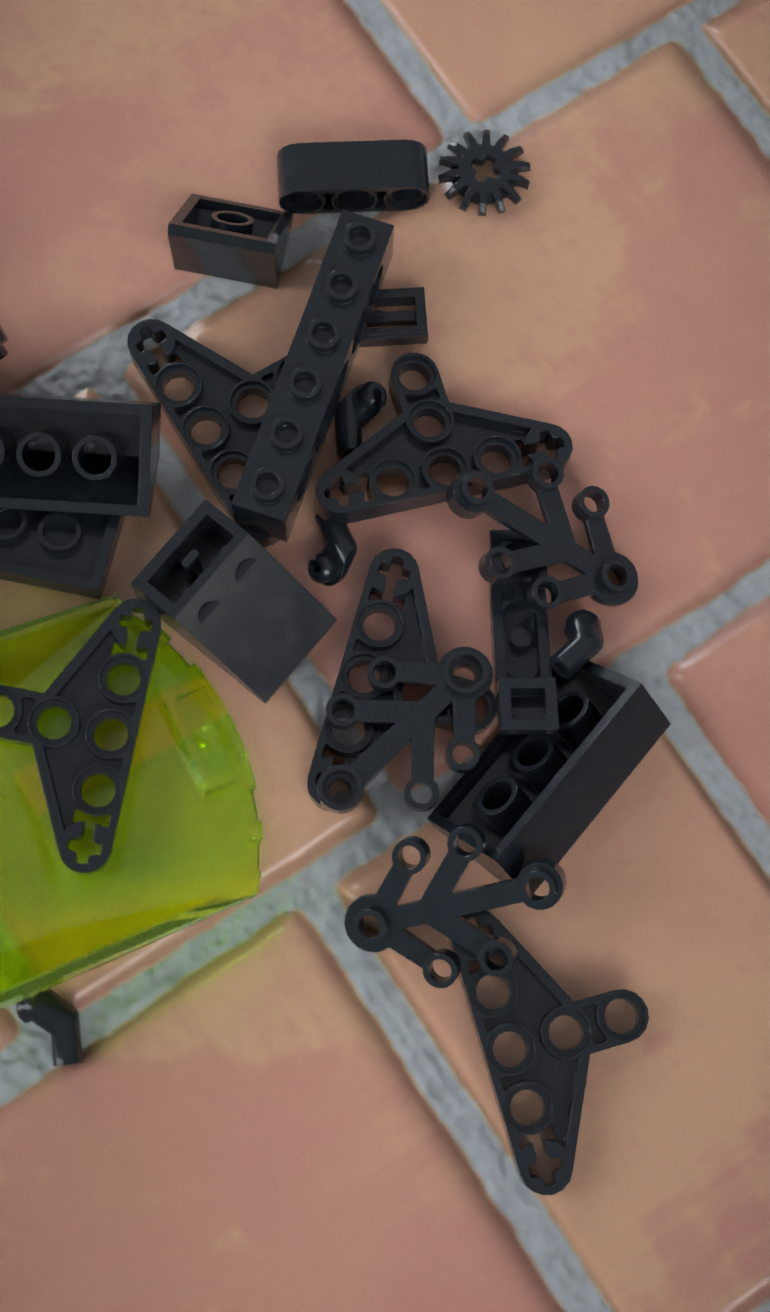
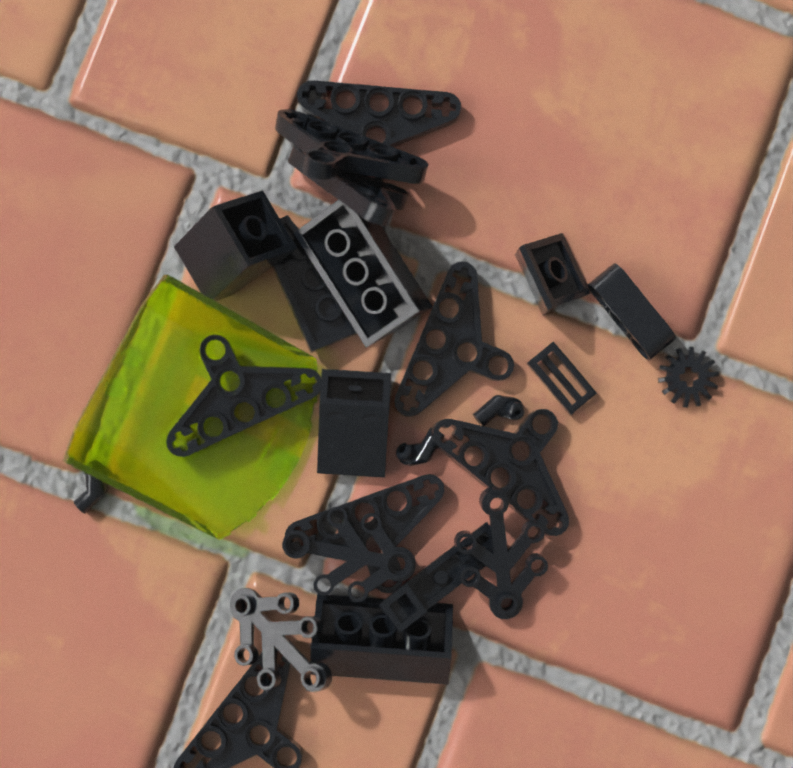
camera: 60 degrees right, 10 degrees up
black brick [231,209,394,542] -> none
black arm [549,609,604,679] -> none

